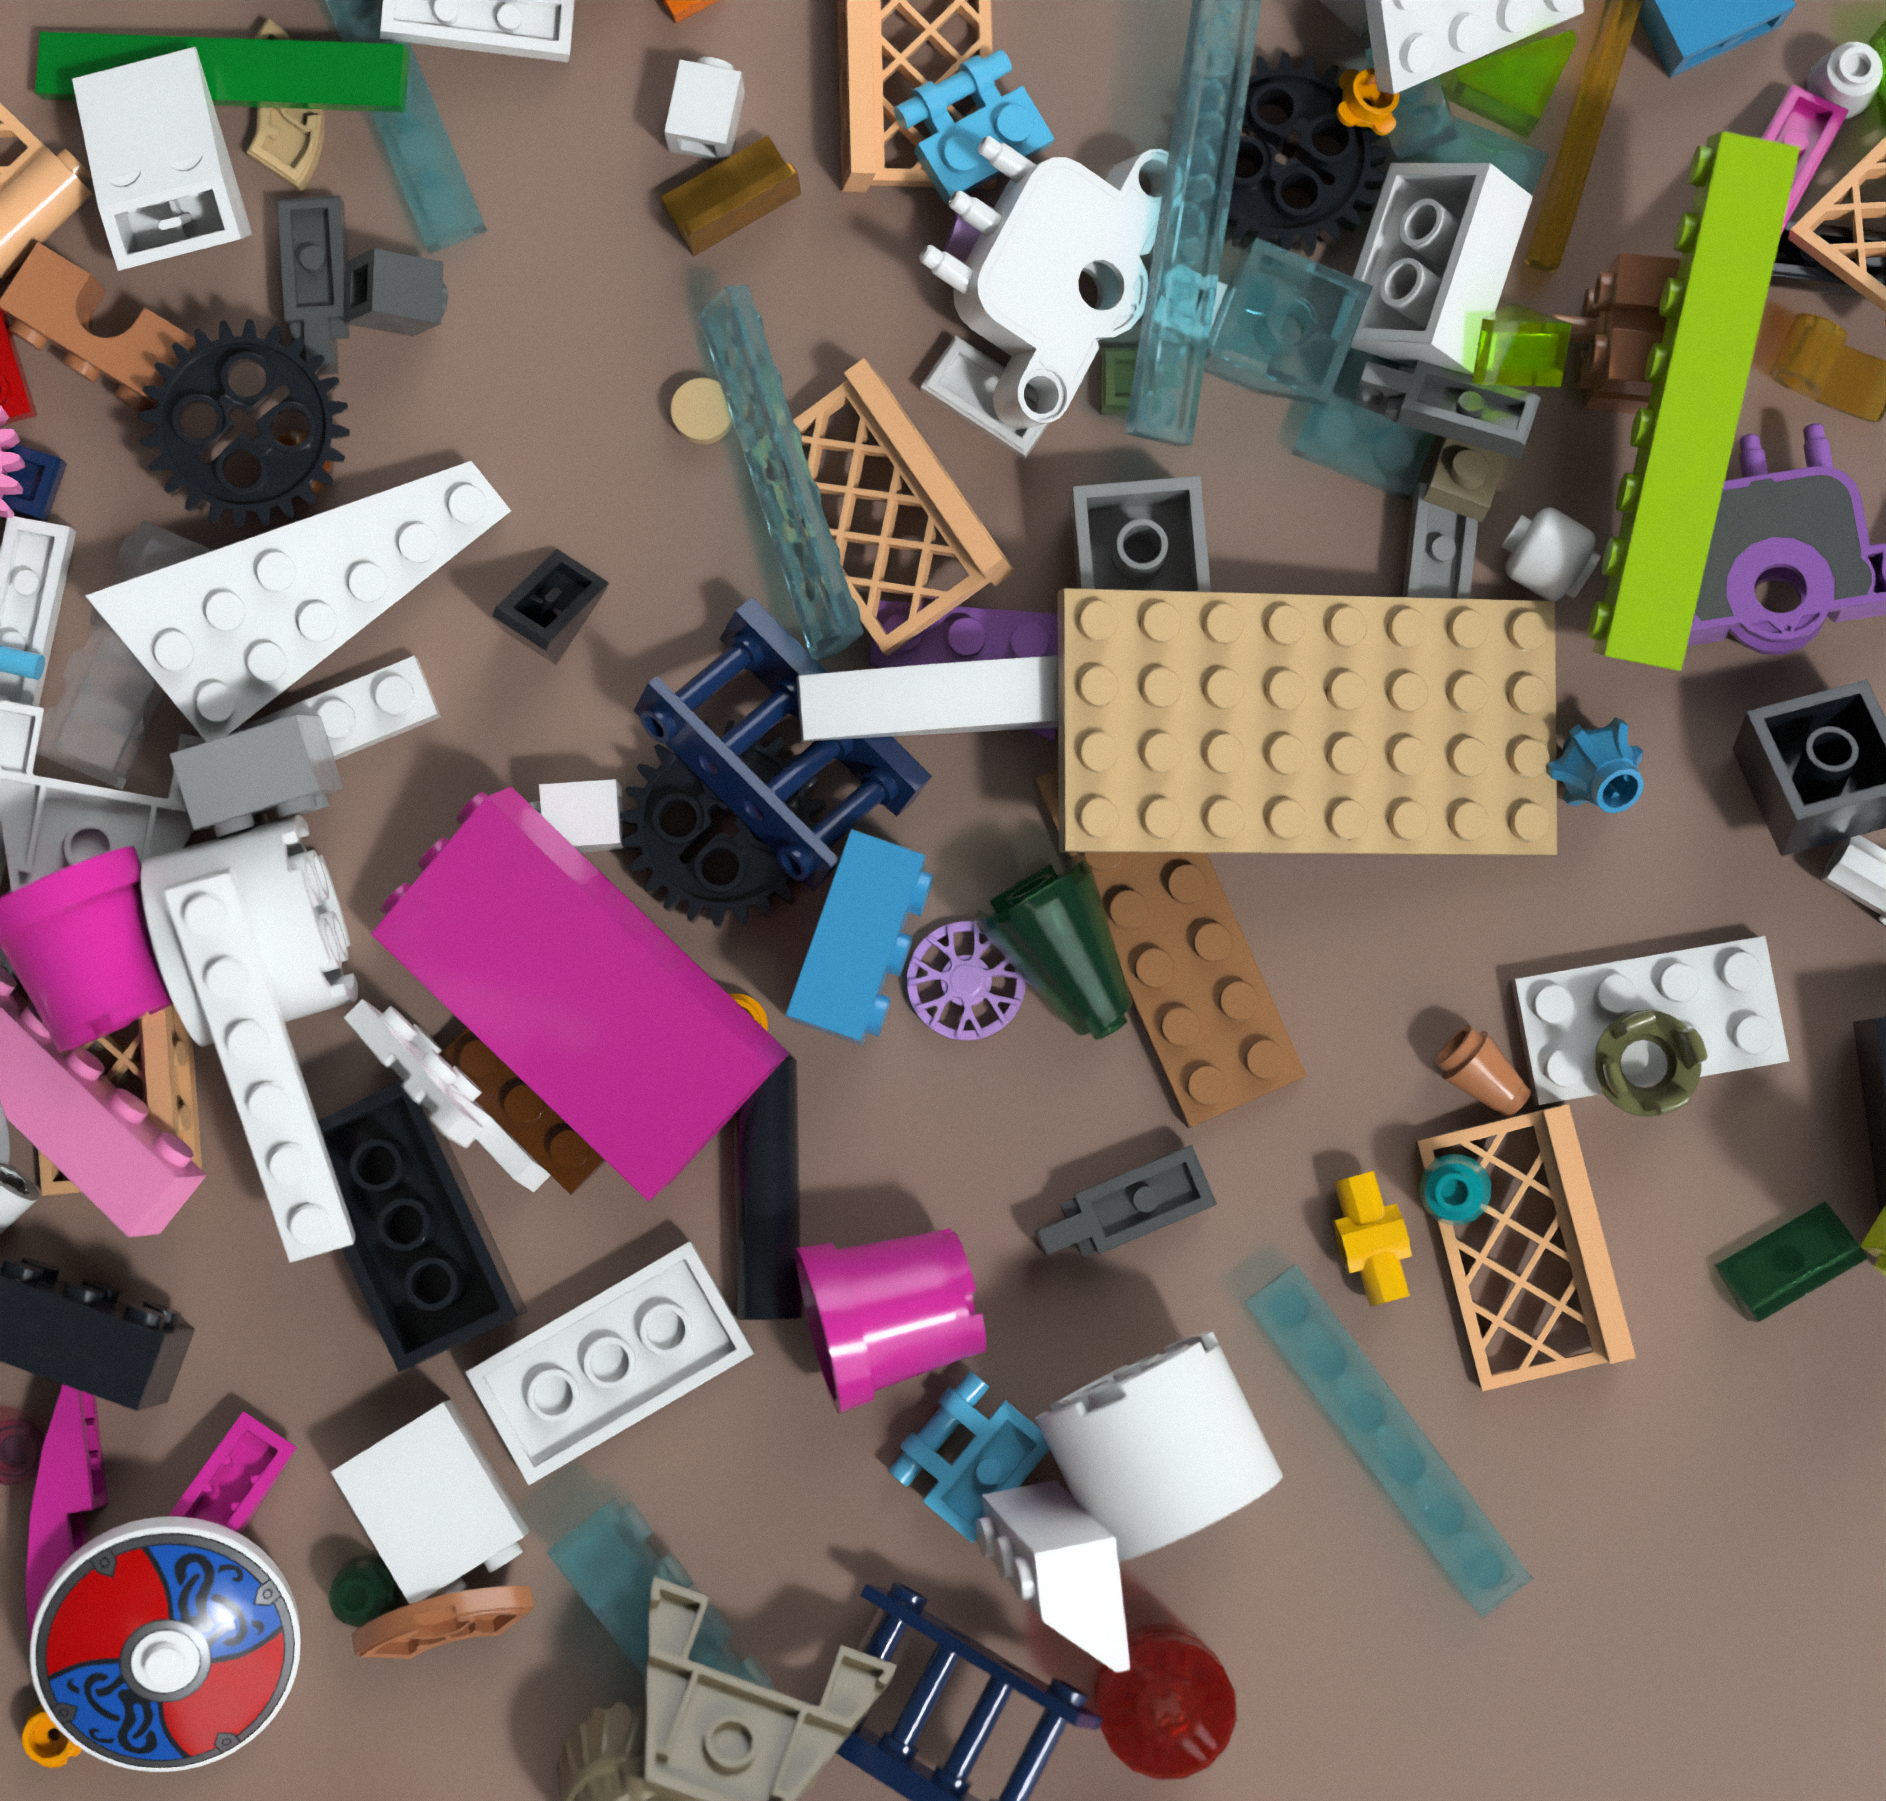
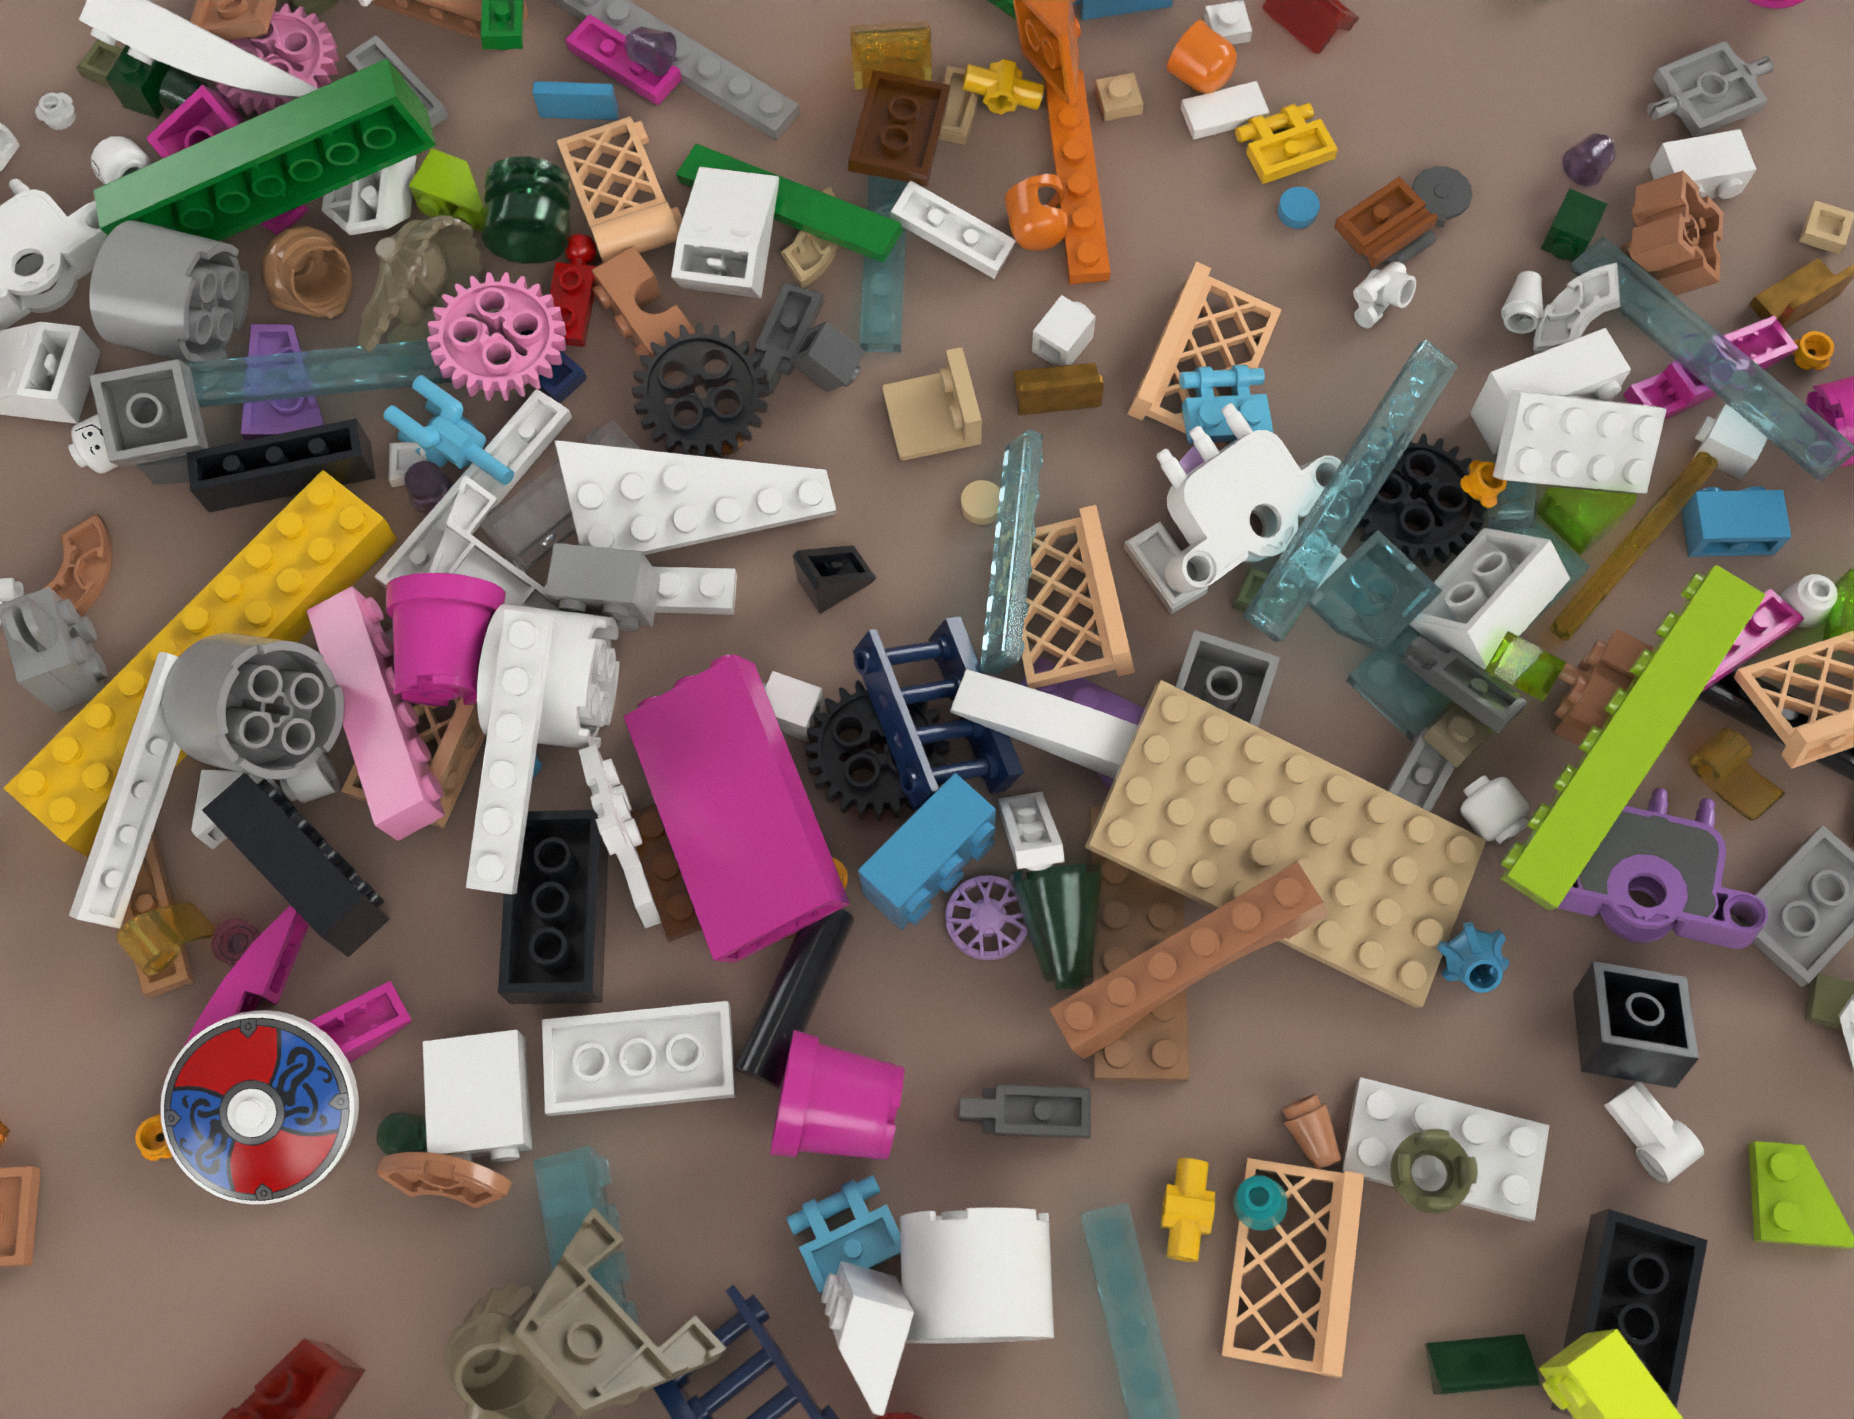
camera: 30 degrees right, 15 degrees down
none -> tan bracket [882,347,982,461]
none -> white plate [998,792,1065,871]
none -> nougat arch [1049,861,1329,1060]

